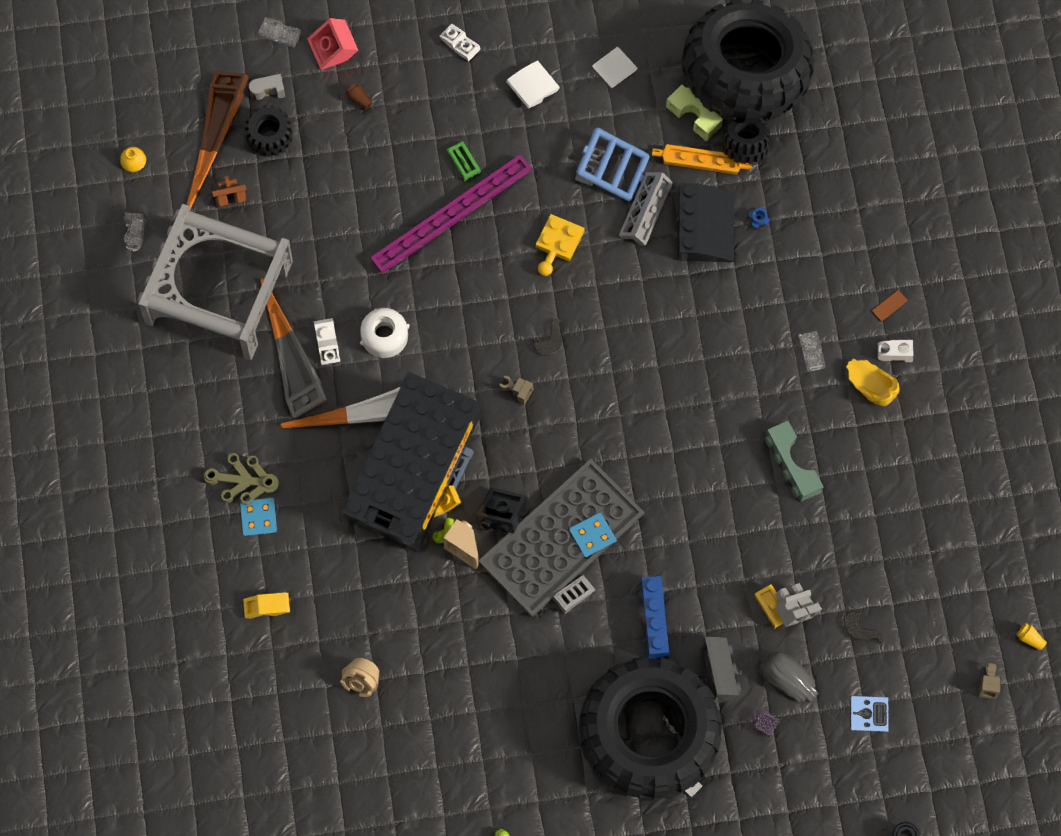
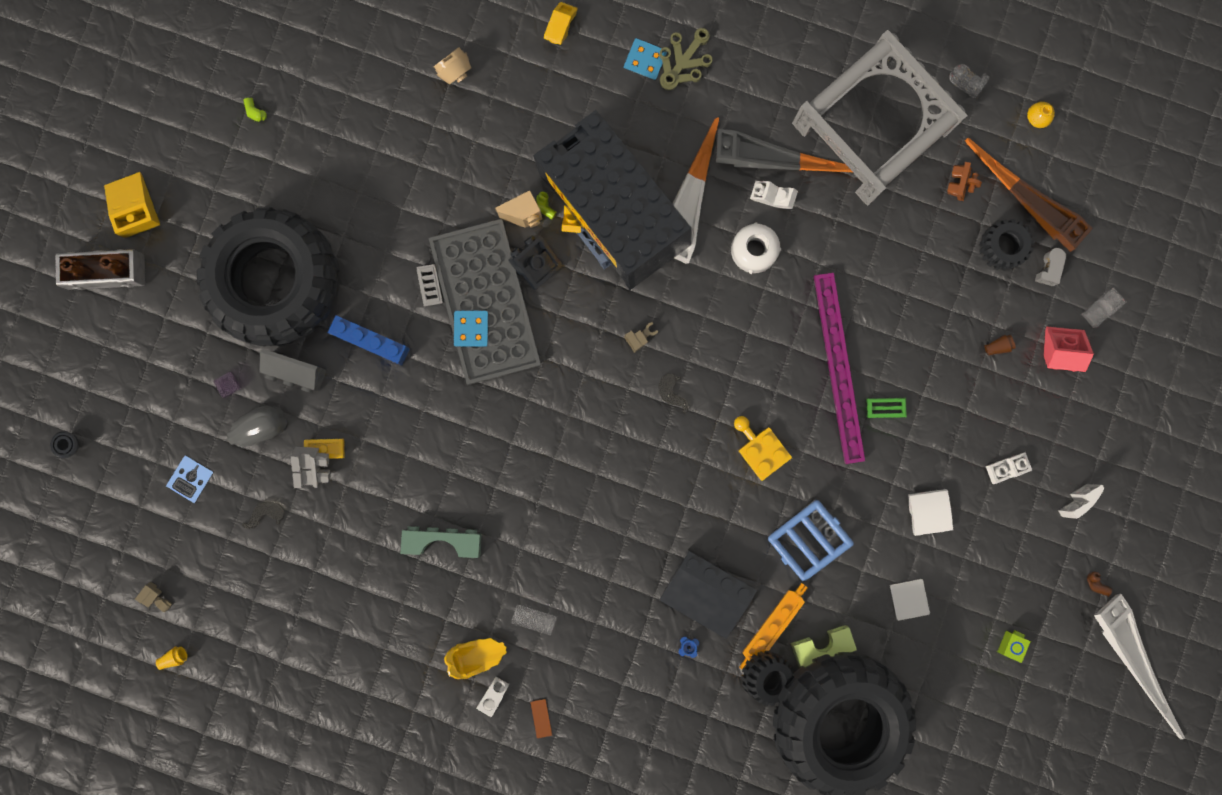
camera: 120 degrees right, 15 degrees up
light grey fence [619,172,673,246] -> none

